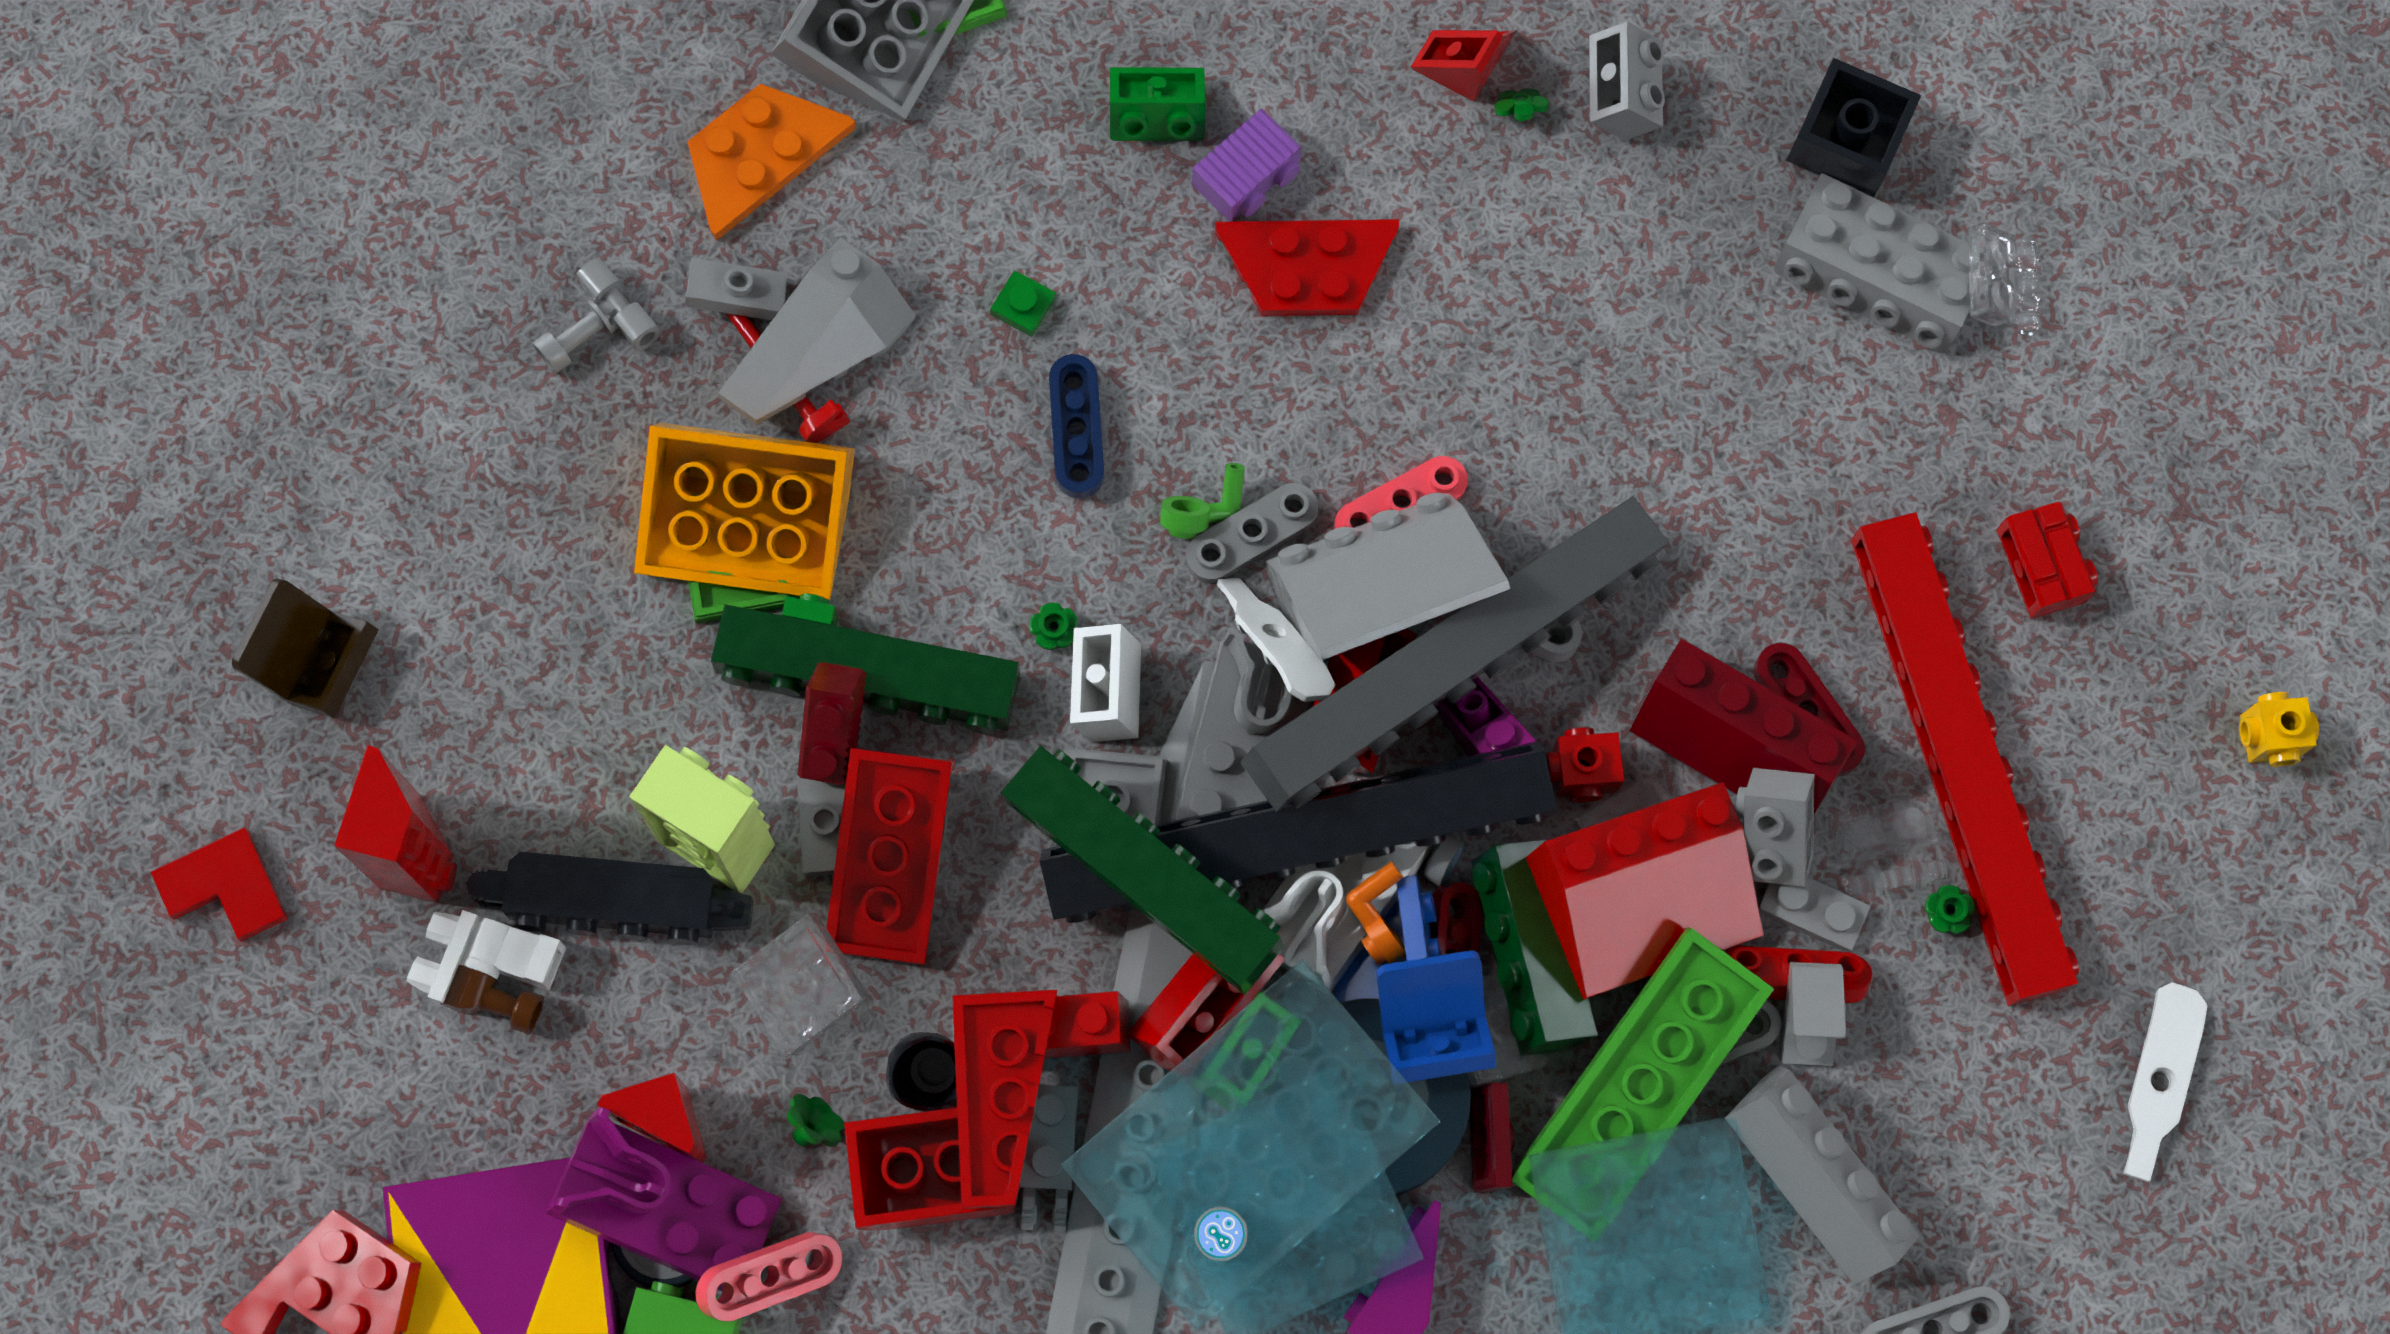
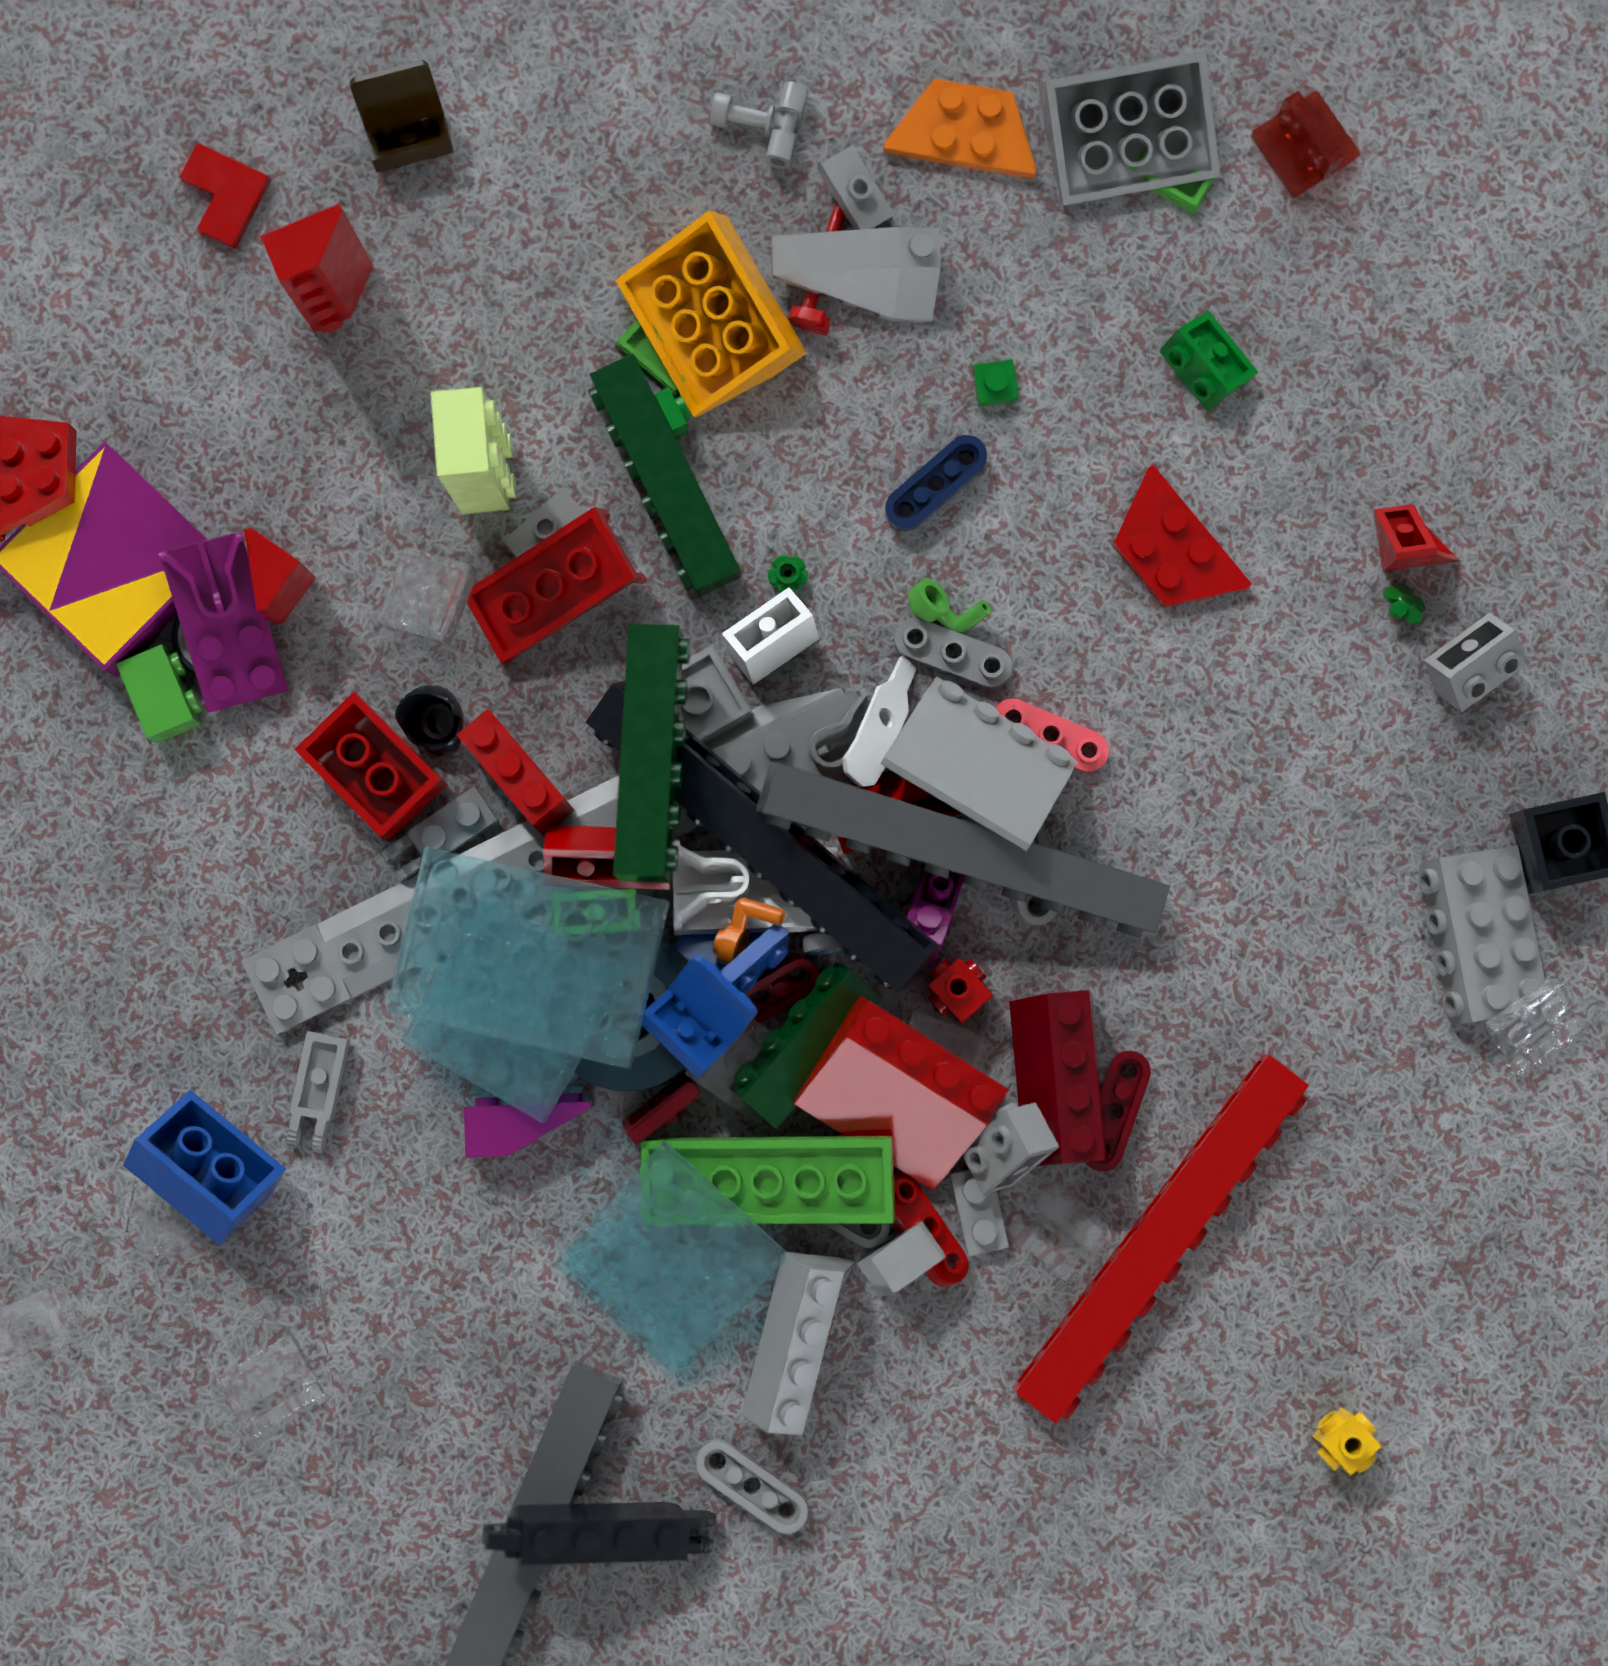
camera: 60 degrees right, 10 degrees up
white hips [407,910,566,1035] -> none
black hinge [465,852,754,945] -> none
coral plate [696,1232,842,1322] -> none
green plant [787,1094,844,1147] -> none
dark red brick [797,662,867,785] -> none
red wing [952,990,1058,1209] -> none
medium lavender brick [1192,109,1302,222] -> none
tile [1194,1207,1248,1261] -> none
green plate [1925,885,1975,934] -> none
red brick [1996,501,2098,619] -> none
white piece [2123,982,2208,1182] -> none

